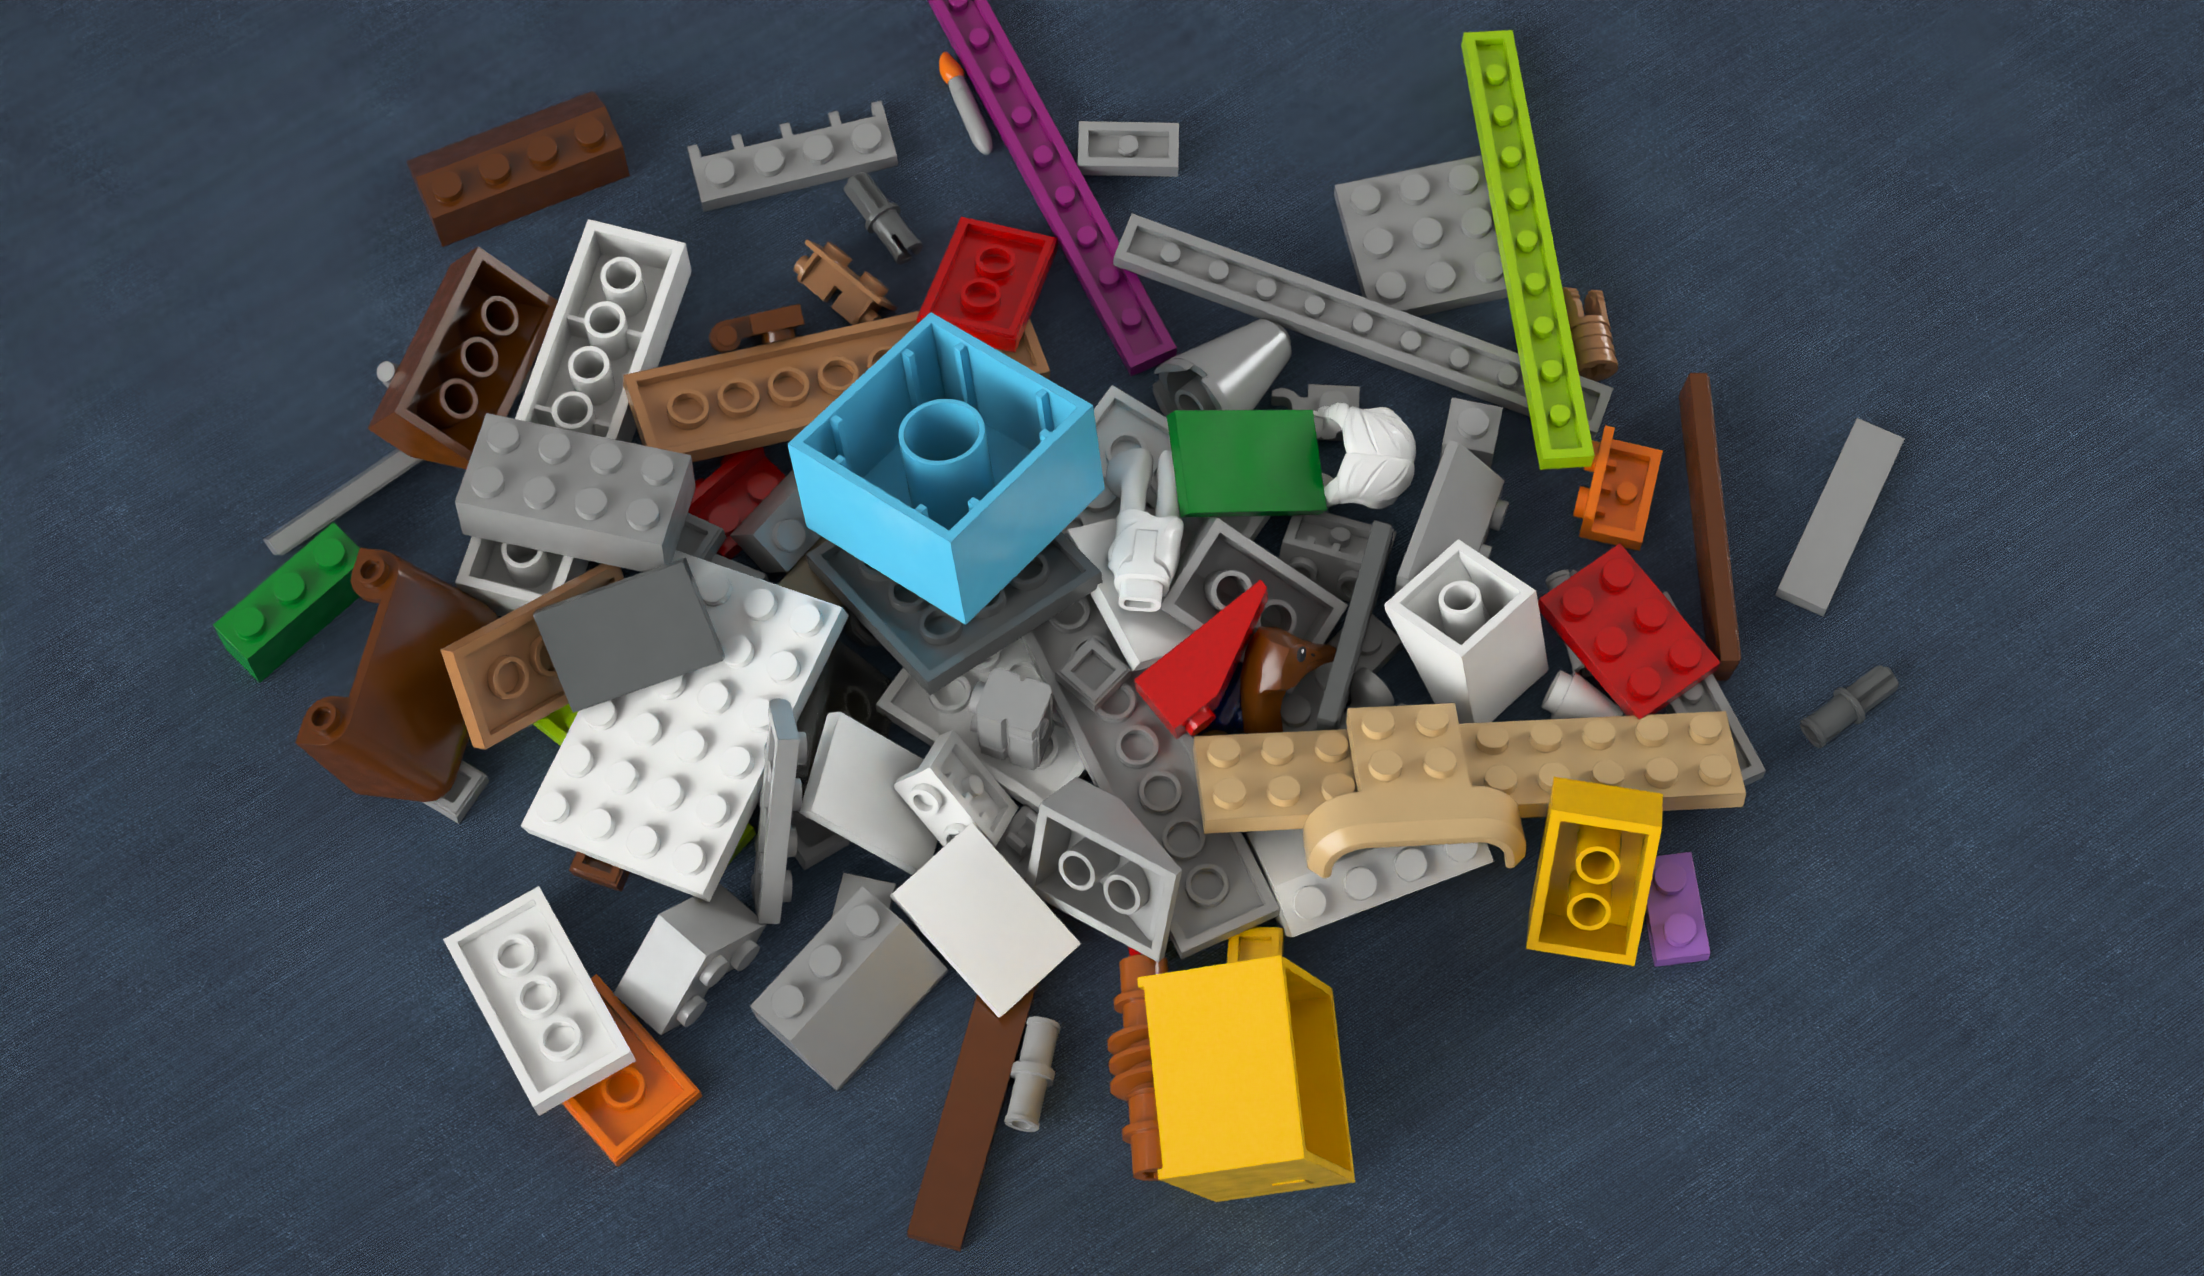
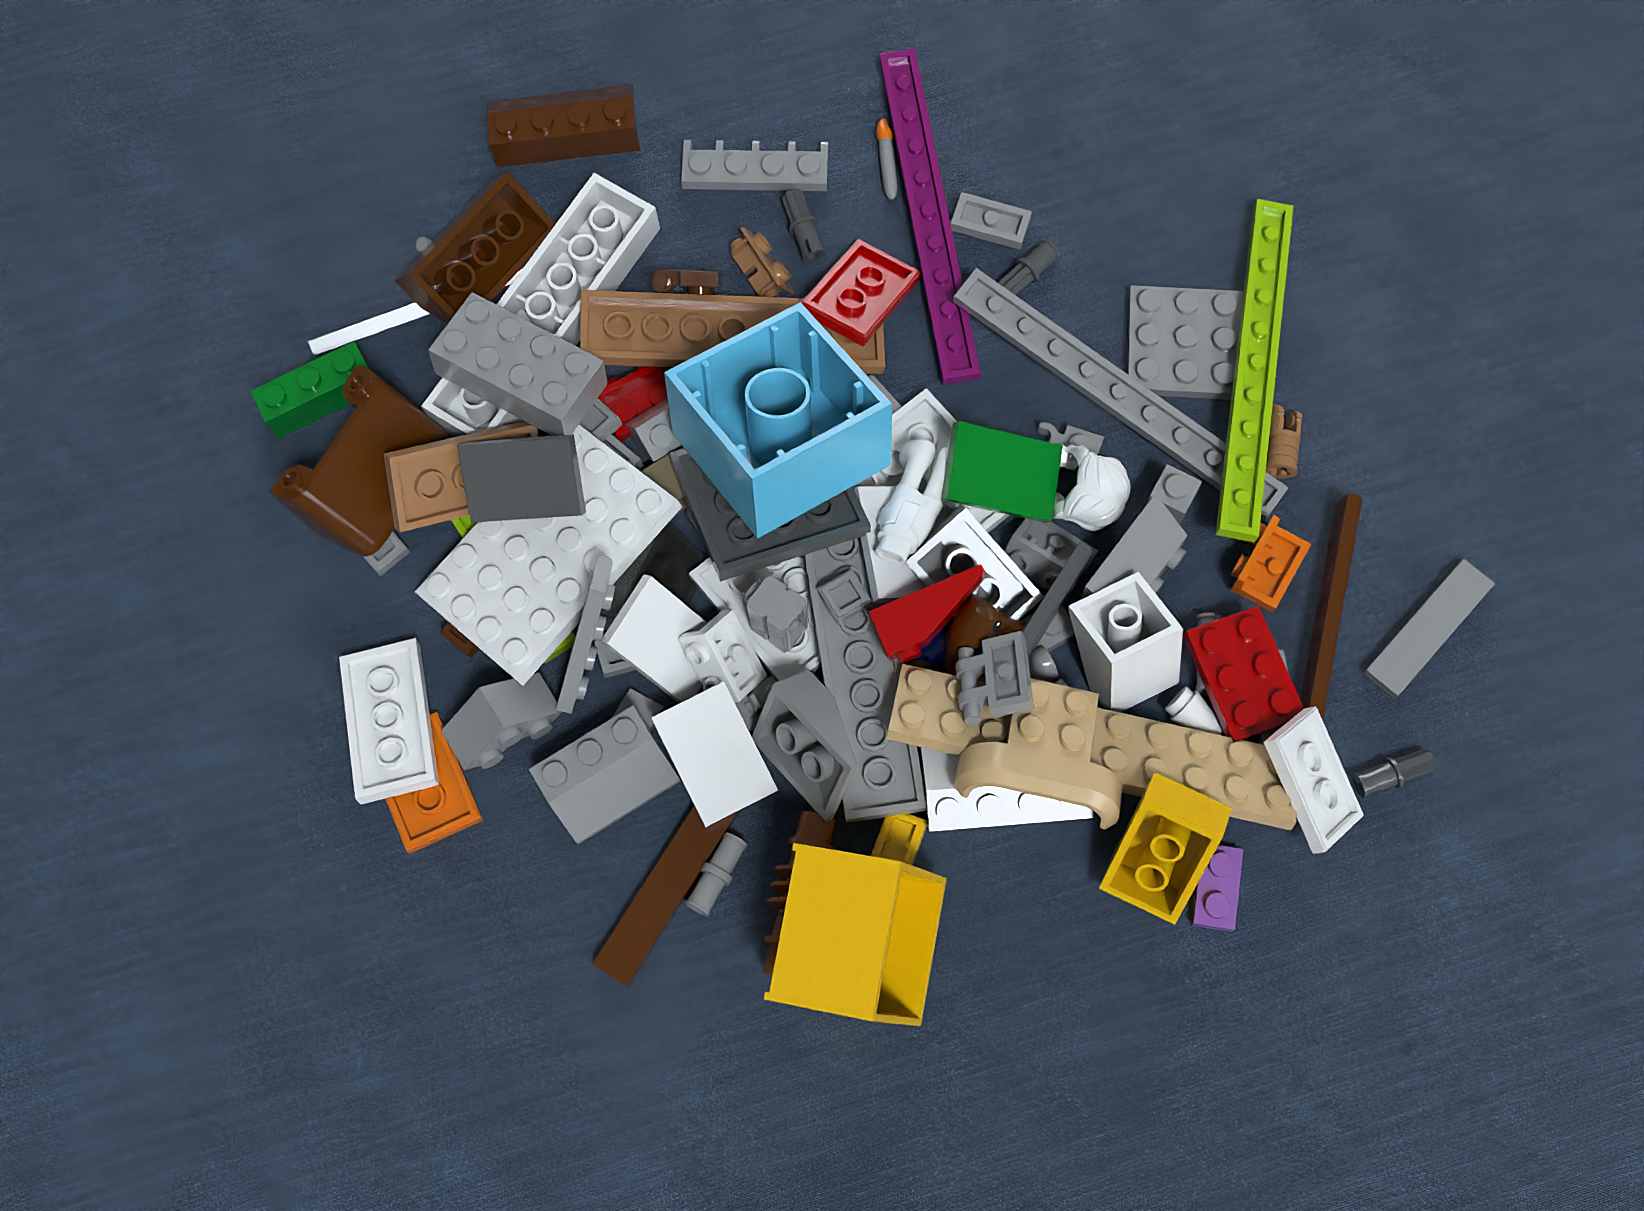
camera: 20 degrees right, 5 degrees up
light grey cone [1153,319,1292,418] -> none
none -> light grey plate [955,631,1034,725]
none -> dark grey axle [998,239,1061,296]
none -> white tile [1264,706,1364,854]

